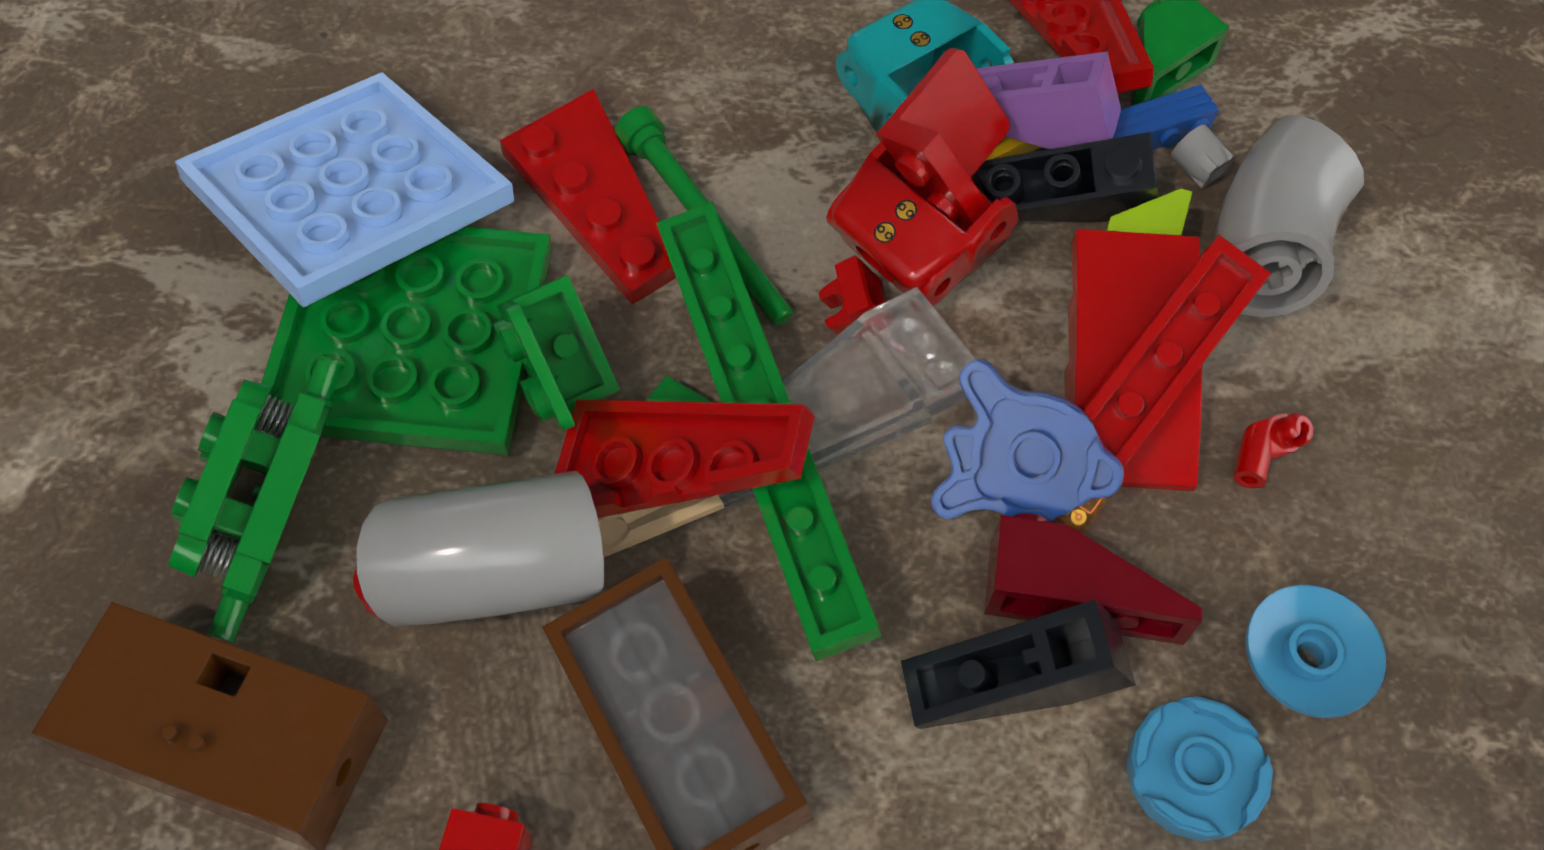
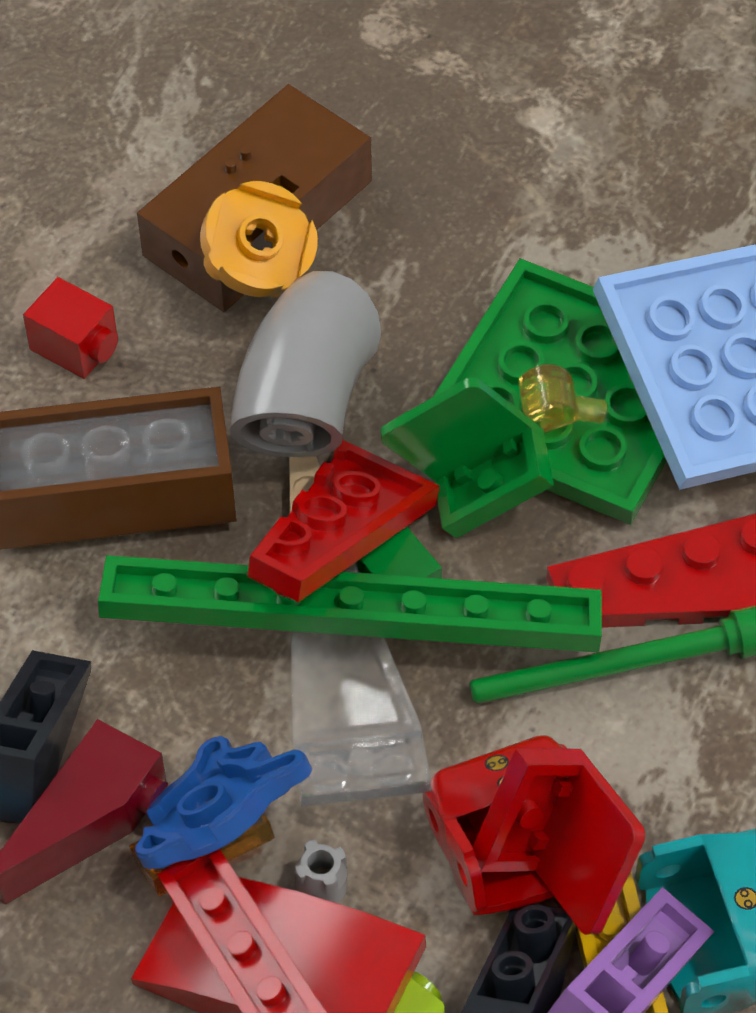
camera: 115 degrees right, 5 degrees down
green piece [168,356,345,643] -> none
red tile [819,255,894,339] -> none
none -> light orange plate [200,181,318,297]
none -> light grey hose [295,839,347,903]
none -> clear yellow piece [519,364,607,433]

